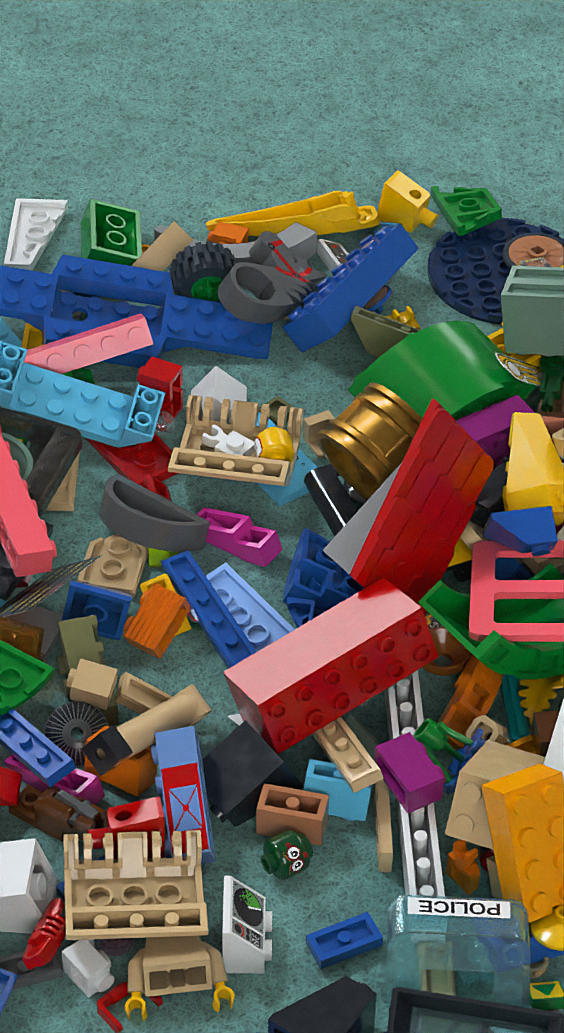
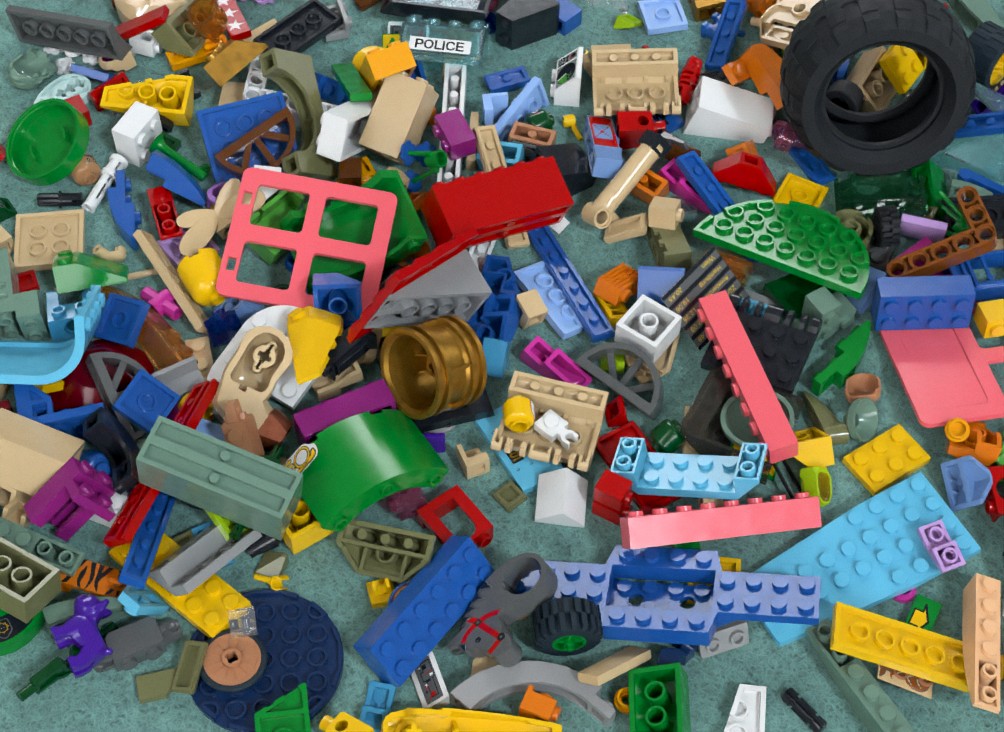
camera: 175 degrees left, 10 degrees up
none -> red panel [416,485,493,548]
none -> light blue panel [482,92,508,126]
none -> dark azure brick [482,337,511,379]
none -> light blue wing [495,76,550,142]
none -> tan panel [516,288,549,329]
none -> yellow hand [562,114,583,141]
none -> white brick [614,294,682,364]
none -> dark green head [650,419,687,453]

